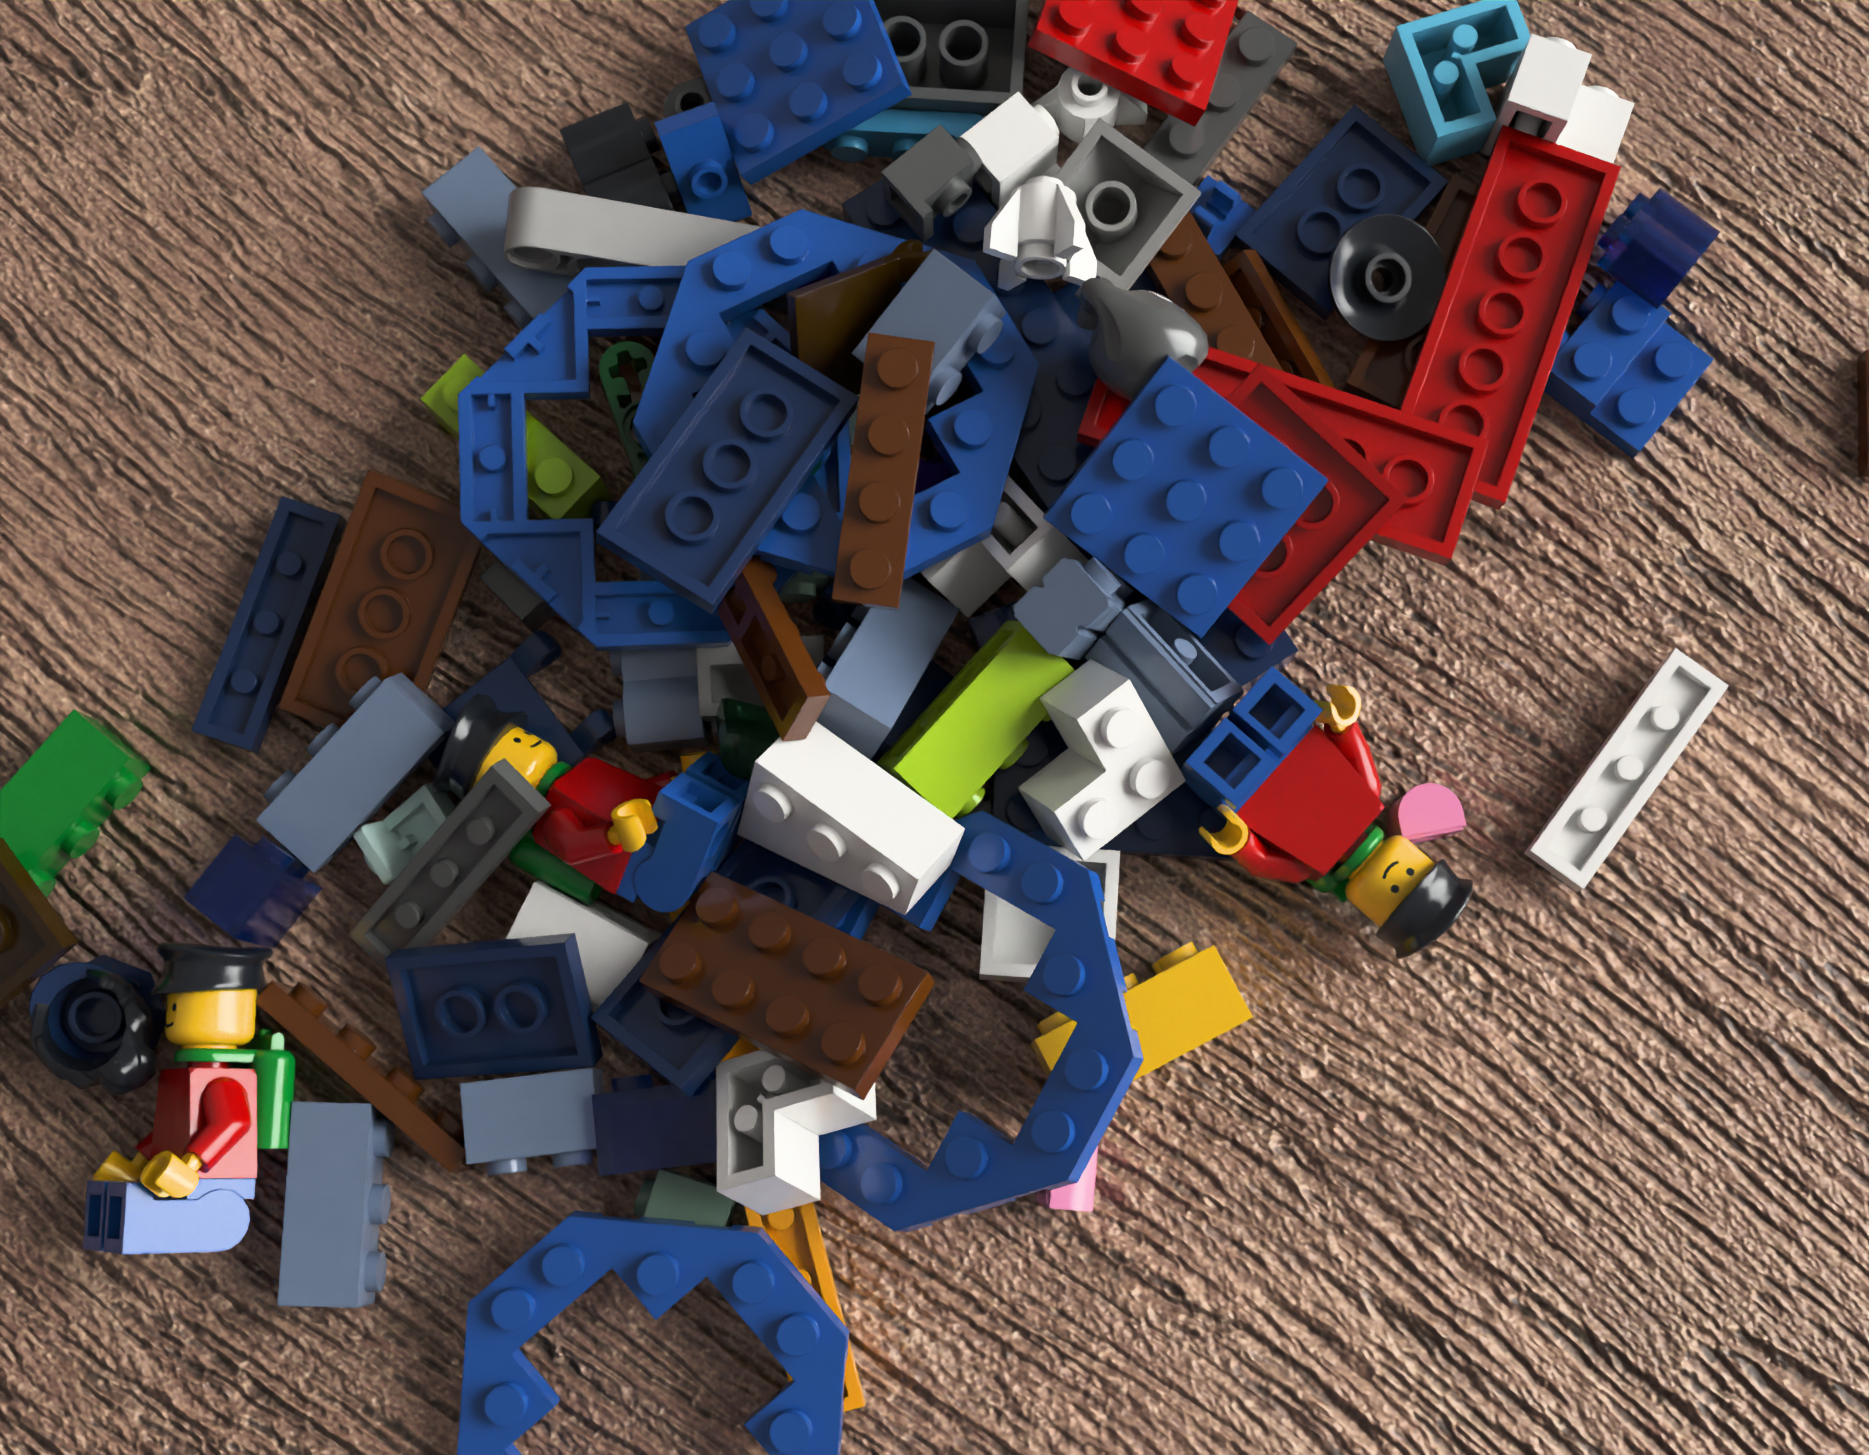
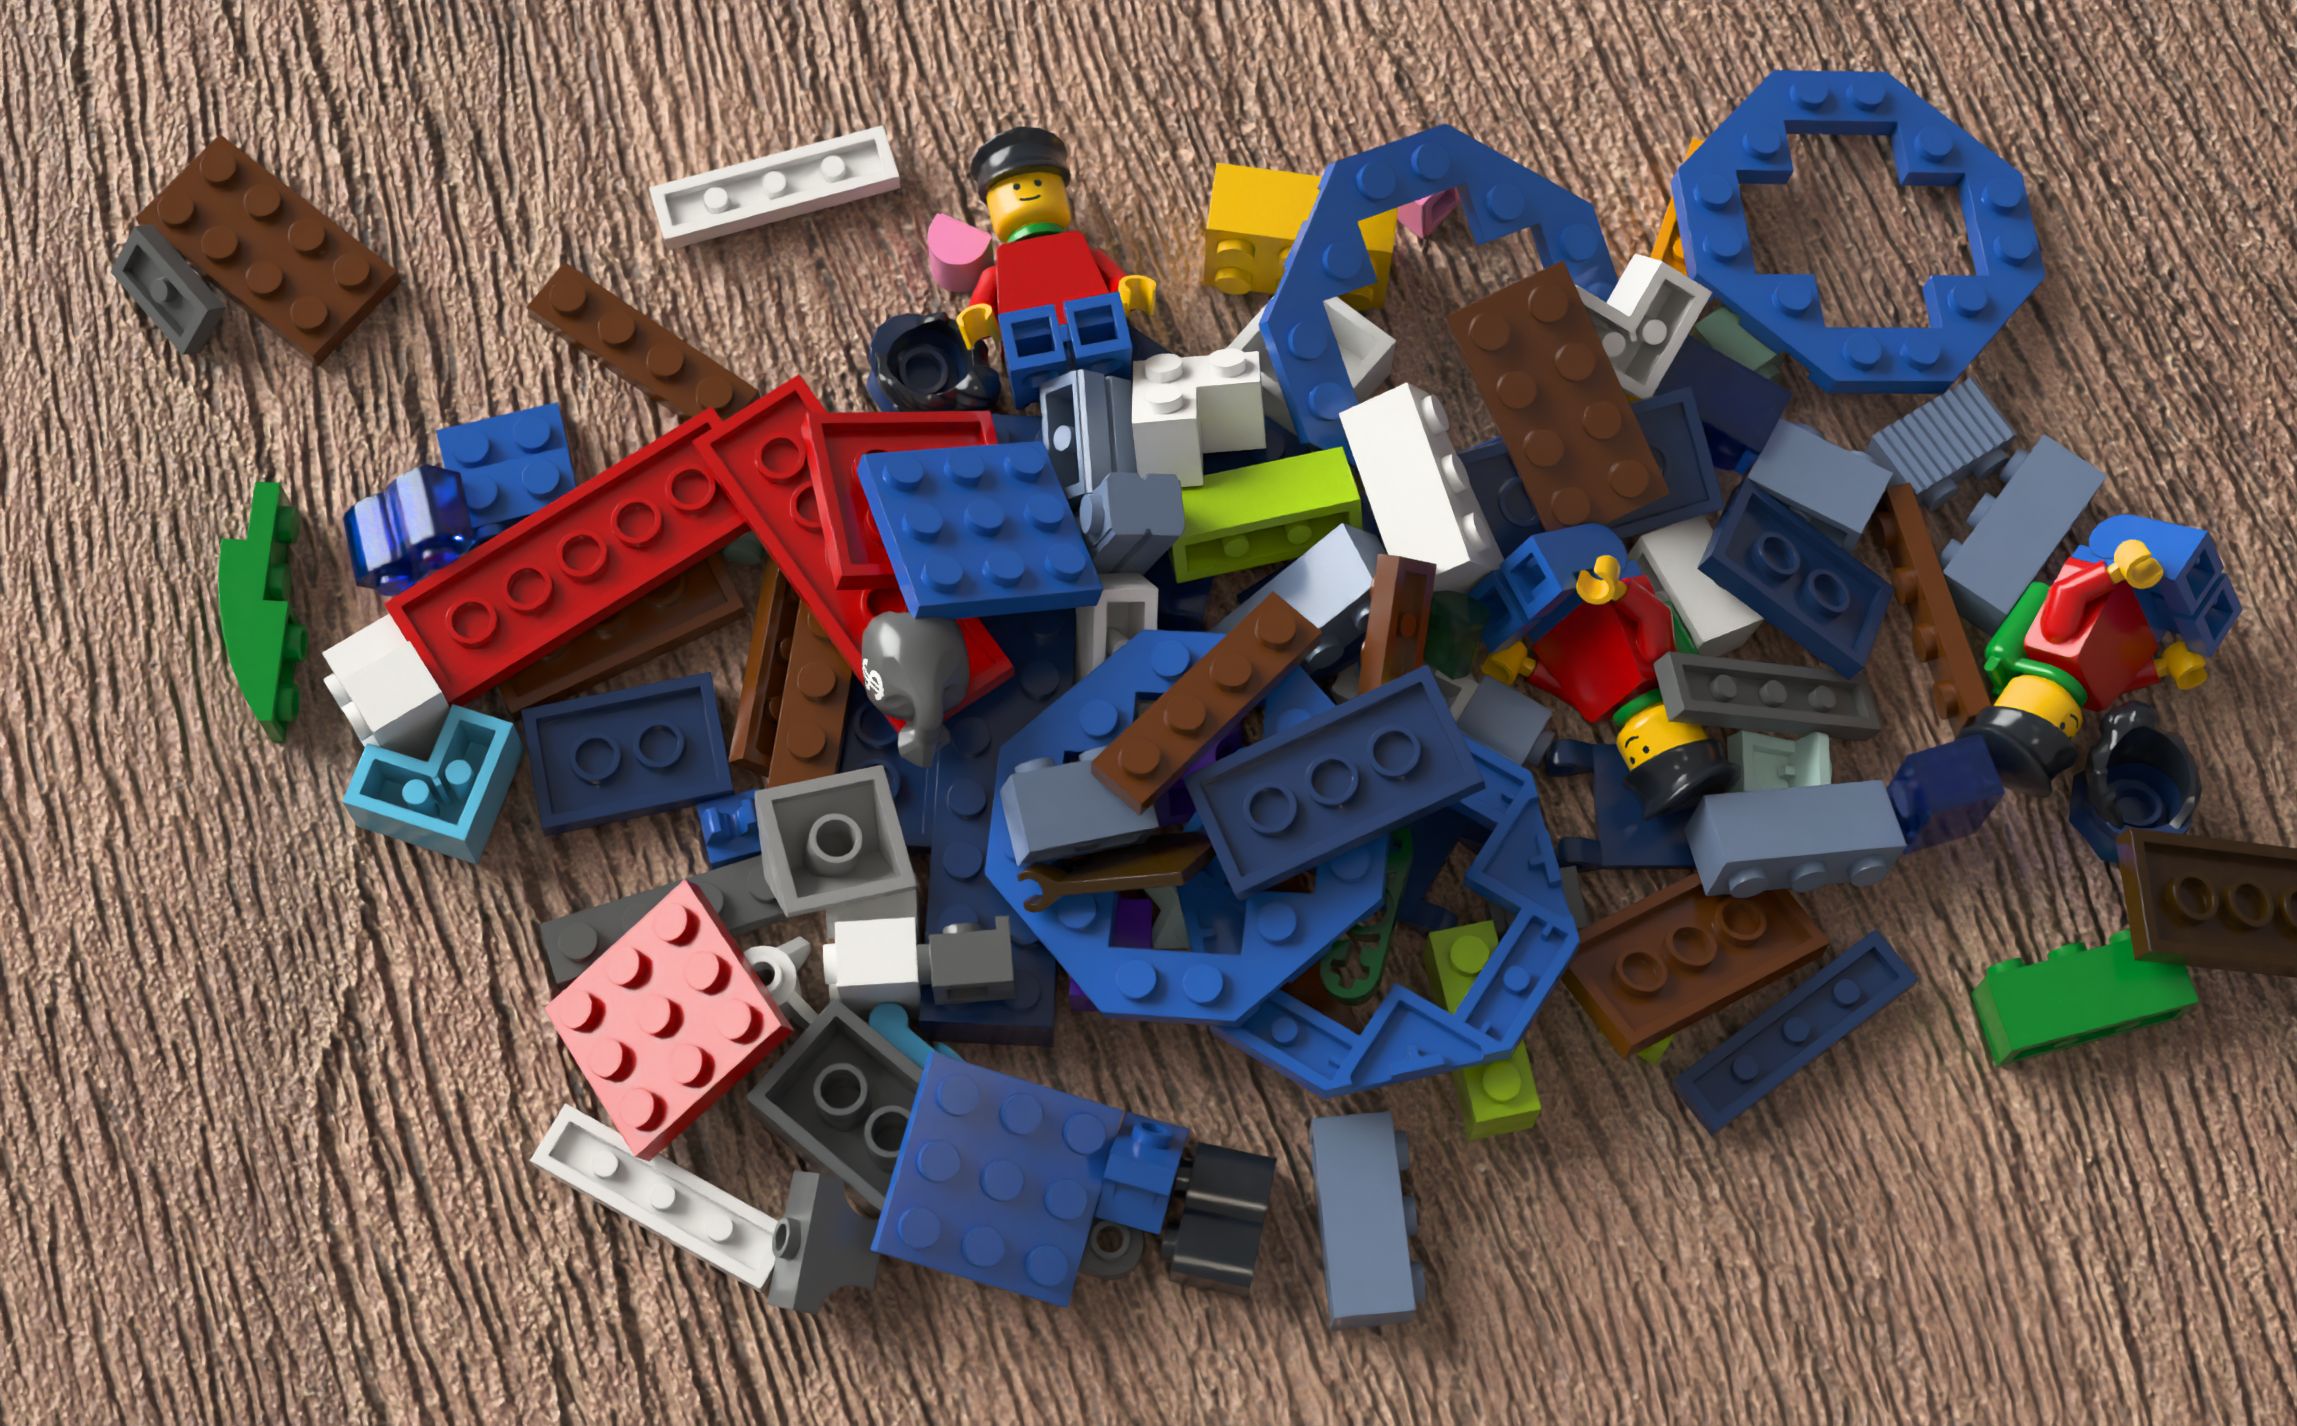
camera: 150 degrees left, 10 degrees down
light grey beam [504,187,797,311] -> none
white brick [983,176,1097,291] -> none
black dish [1327,214,1446,342] -> none
none -> green slope [218,482,308,743]
none -> reddish brown plate [526,262,760,422]
none -> piece [865,311,1001,412]
none -> sand blue brick [1865,377,2017,511]

